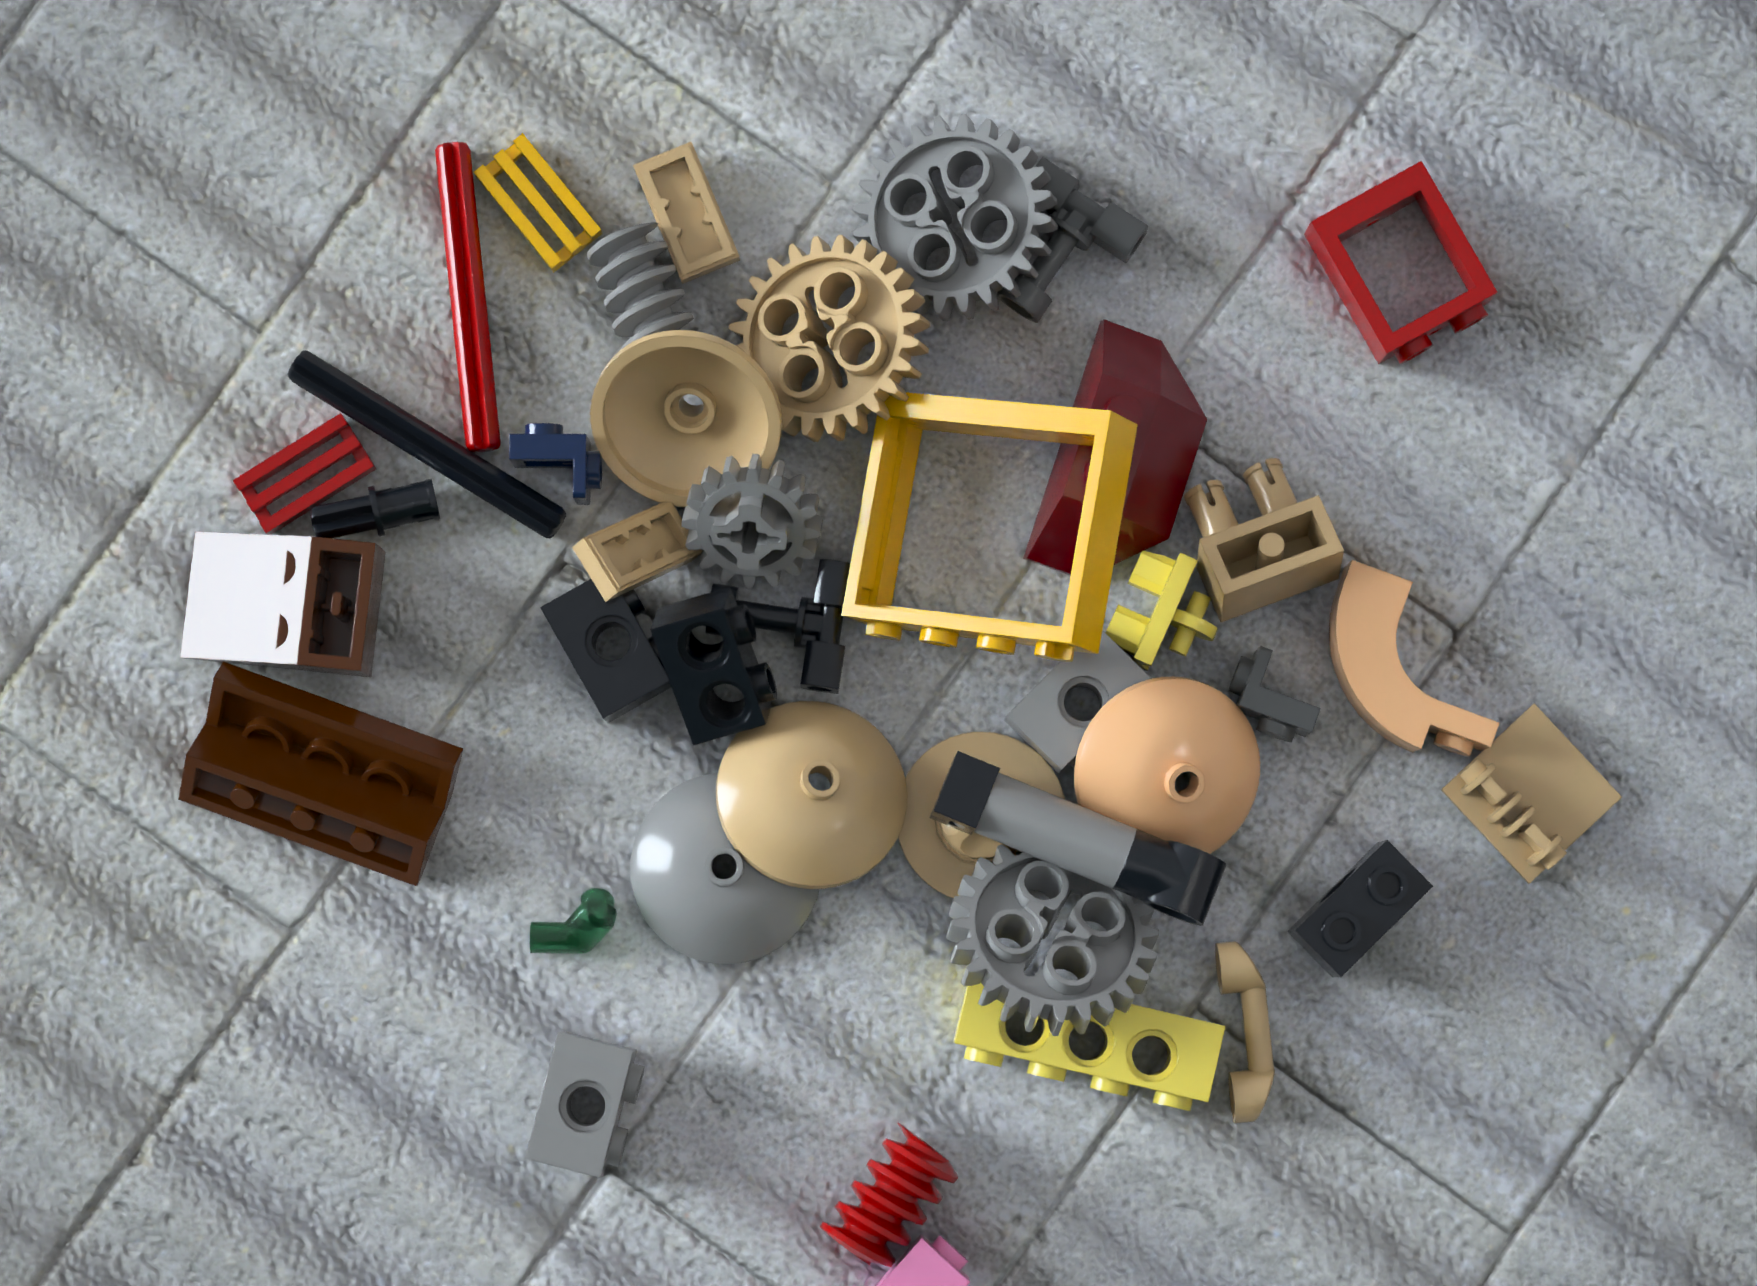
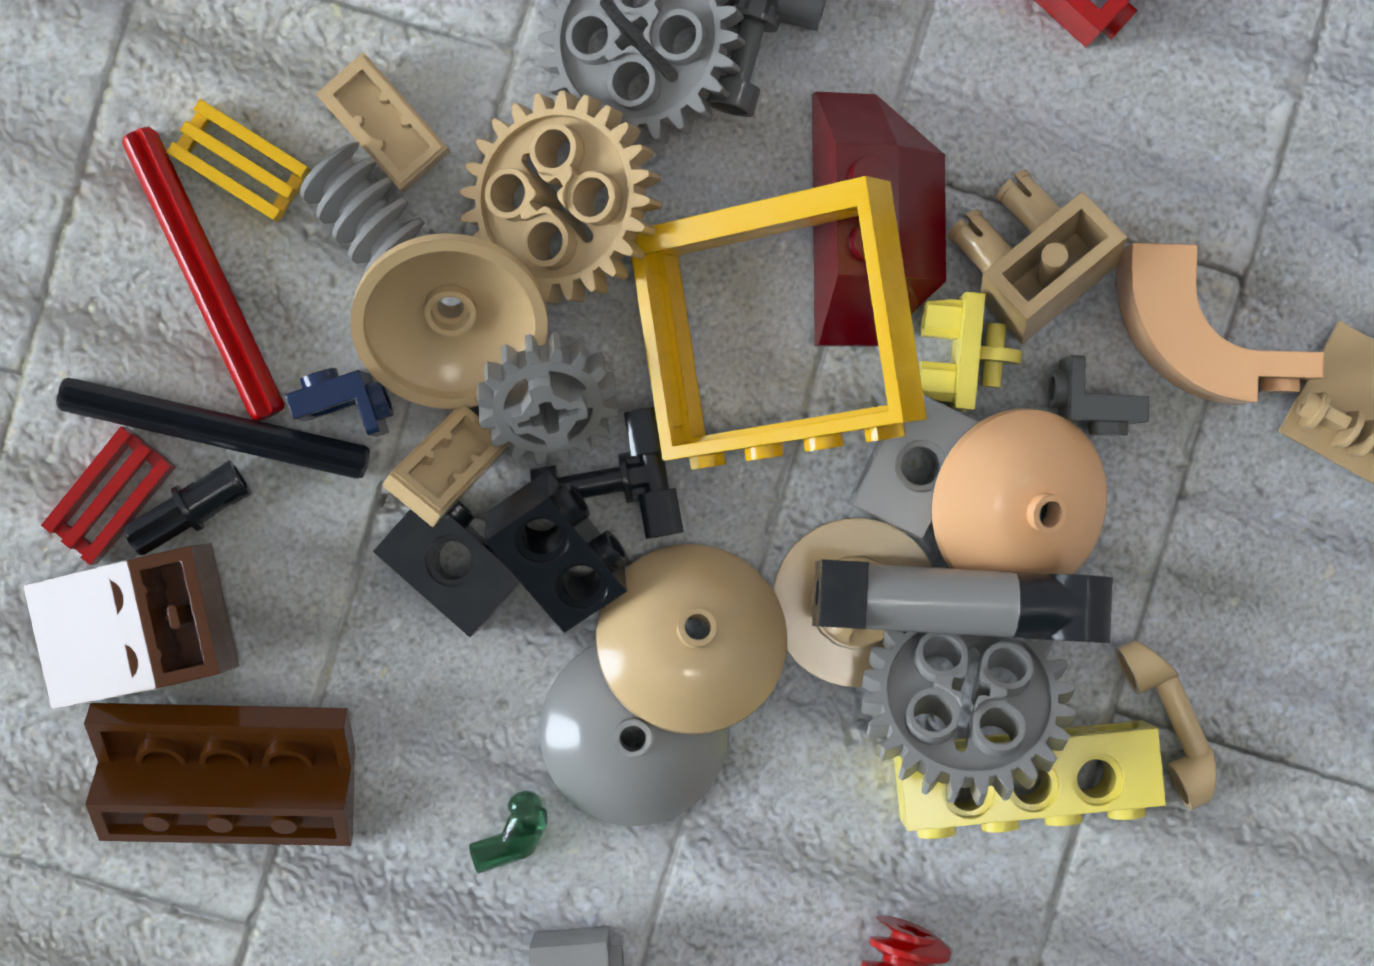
camera: 20 degrees left, 5 degrees up
black brick [1287,840,1433,977] -> none

